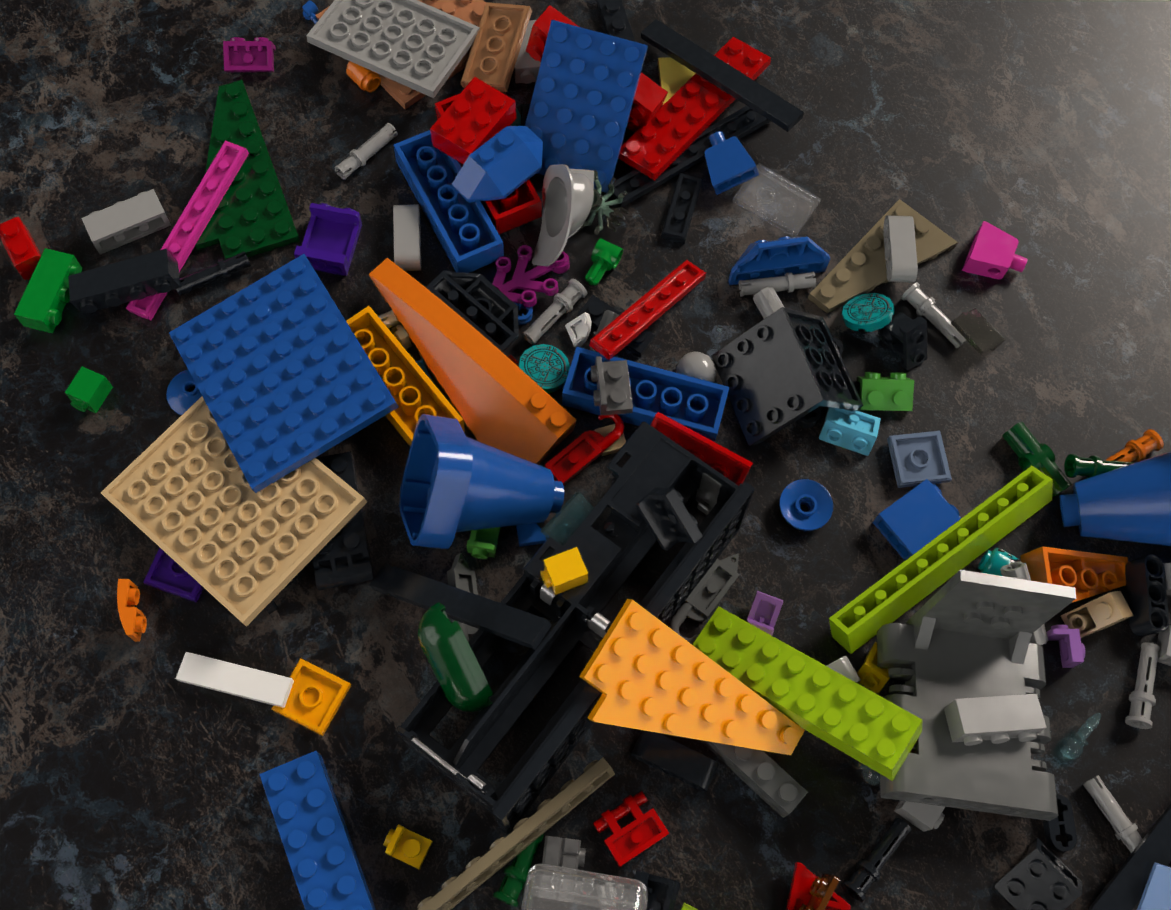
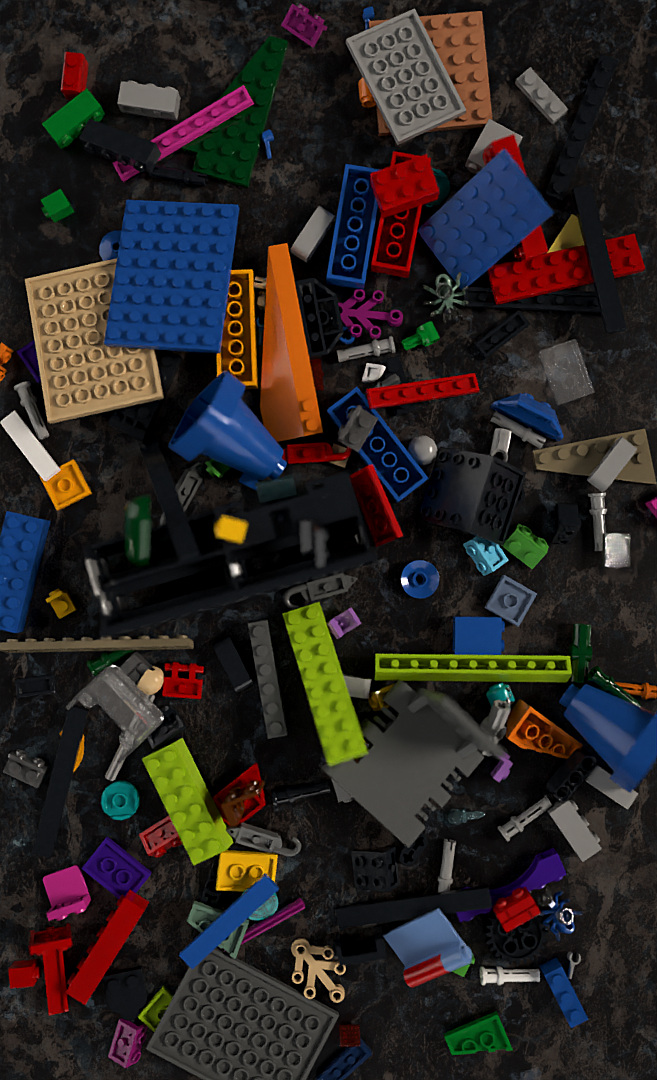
camera: 45 degrees right, 20 degrees up
dark purple panel [294,203,362,276] -> none
light grey pin [335,123,398,180] -> none
blue wedge [452,126,543,203] -> none
medium nougat tile [460,2,532,92] -> none
teal tile [518,344,570,393] -> none
light grey piece [532,164,594,267] -> none
light orange wing [579,599,805,755] -> none
blue torso [704,131,759,195] -> none
teal tile [842,293,894,332] -> none
light grey brick [944,694,1047,746] -> none
tan slope [1061,591,1134,638] -> none
none -> light grey pin [14,381,50,440]
none -> tan hair [136,666,164,695]
none -> blue hand [262,129,274,159]

